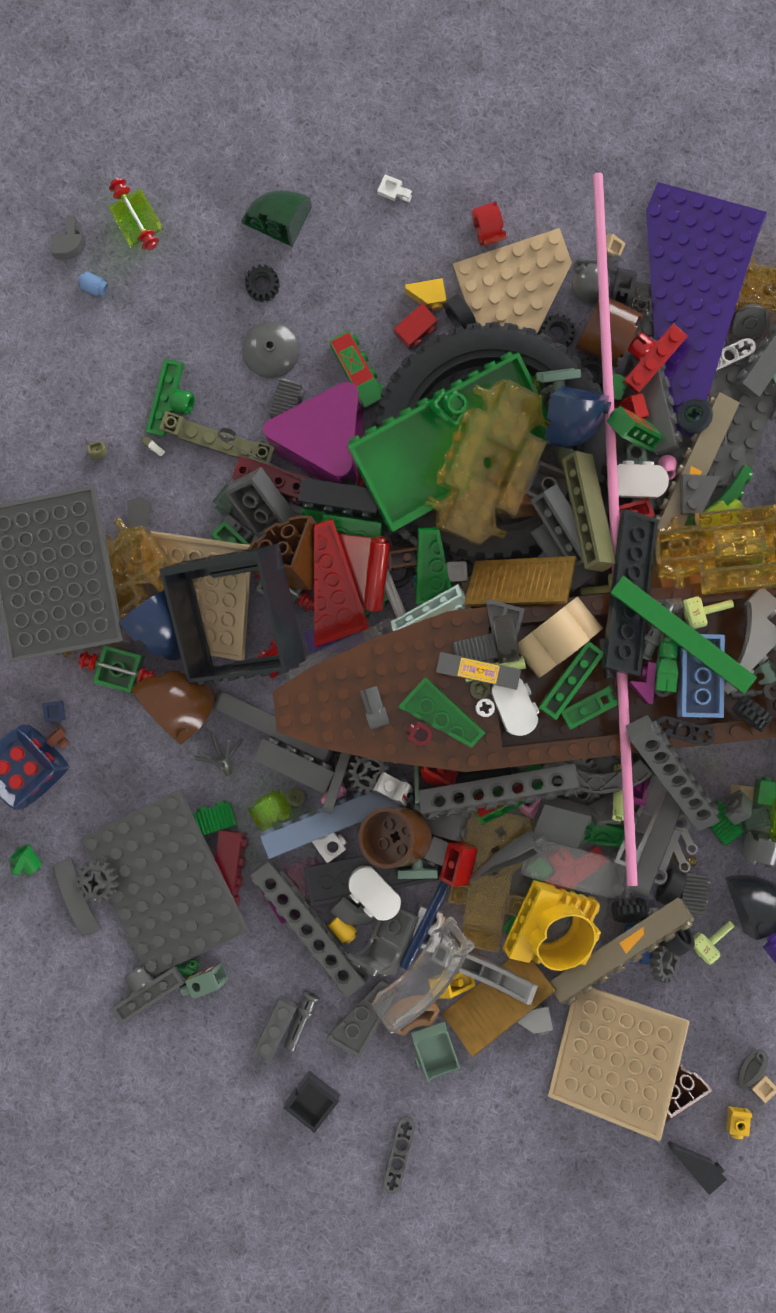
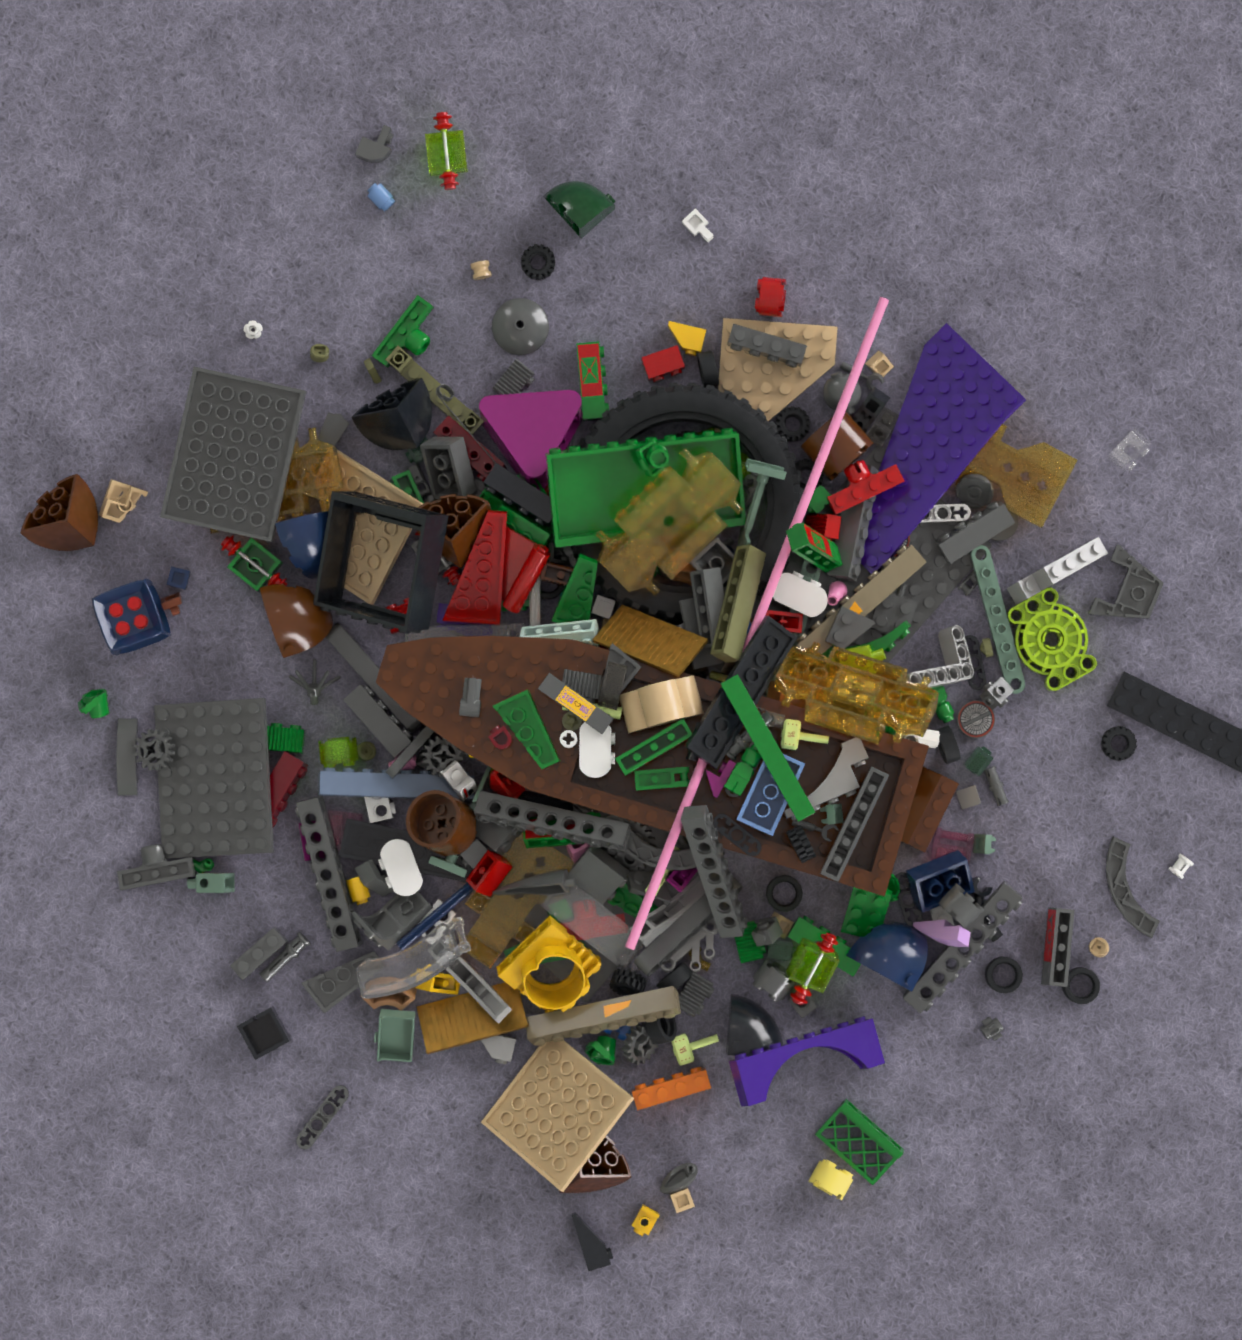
camera: 25 degrees right, 0 degrees up
dark blue brick [546,386,611,447] -> none
black bush [677,398,713,433] -> none
none -> white plate [244,320,263,339]
none -> black brick [351,378,432,450]
none -> tan wheel [470,260,492,280]
none -> green piece [584,1036,616,1065]
none -> orange brick [632,1066,711,1110]
none -> dark grey brick [727,324,807,368]
none -> black tyre [766,875,803,912]

